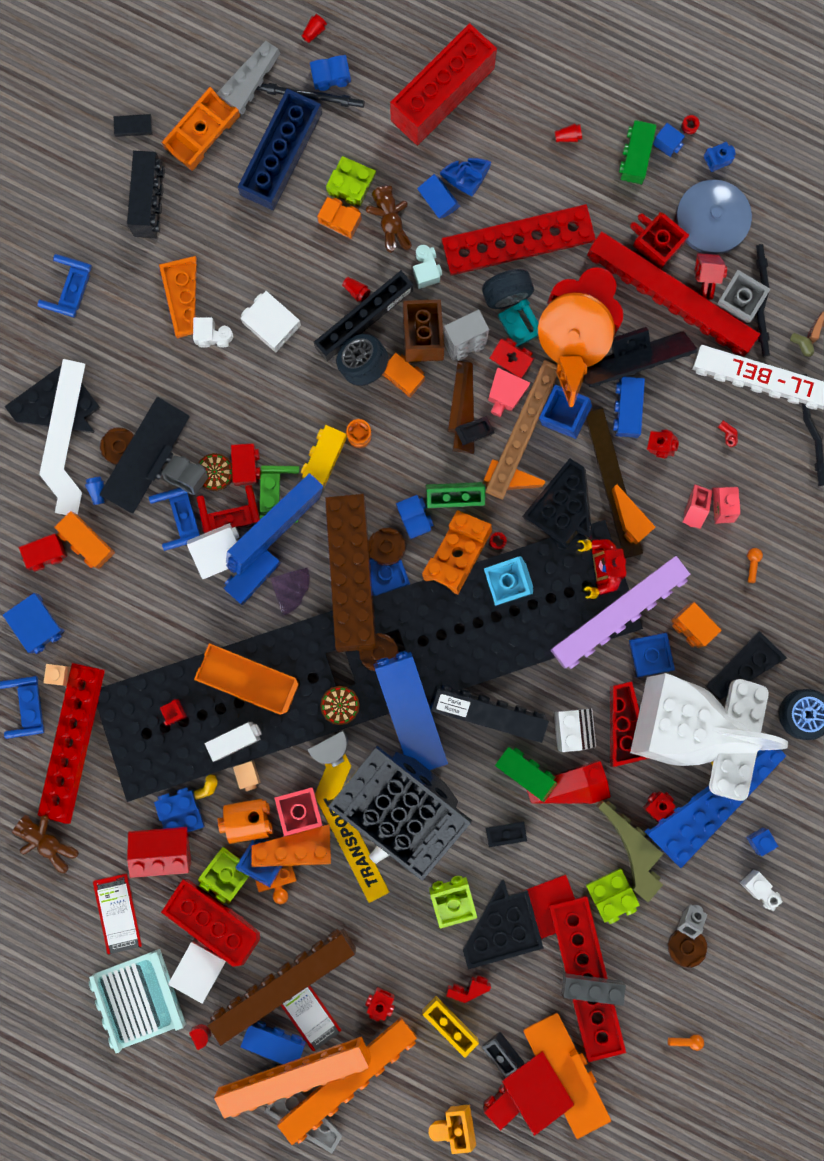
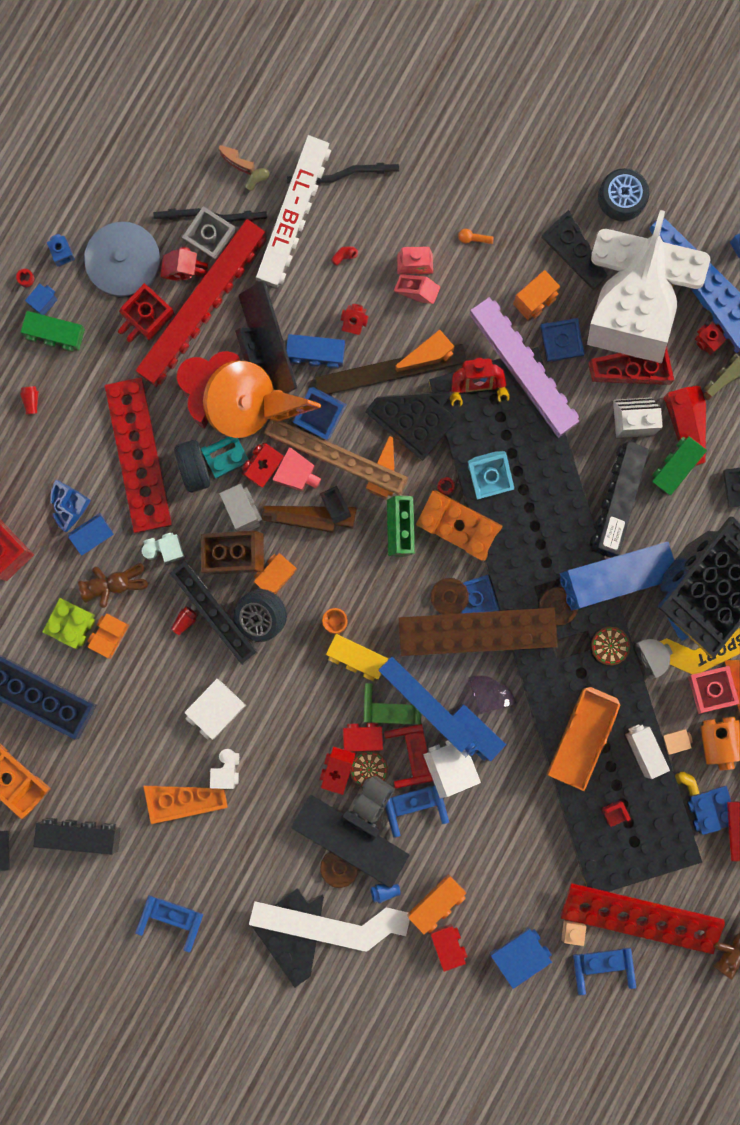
camera: 90 degrees left, 0 degrees up
blue brick [396,495,434,540] -> none
none -> red brick [319,747,356,795]

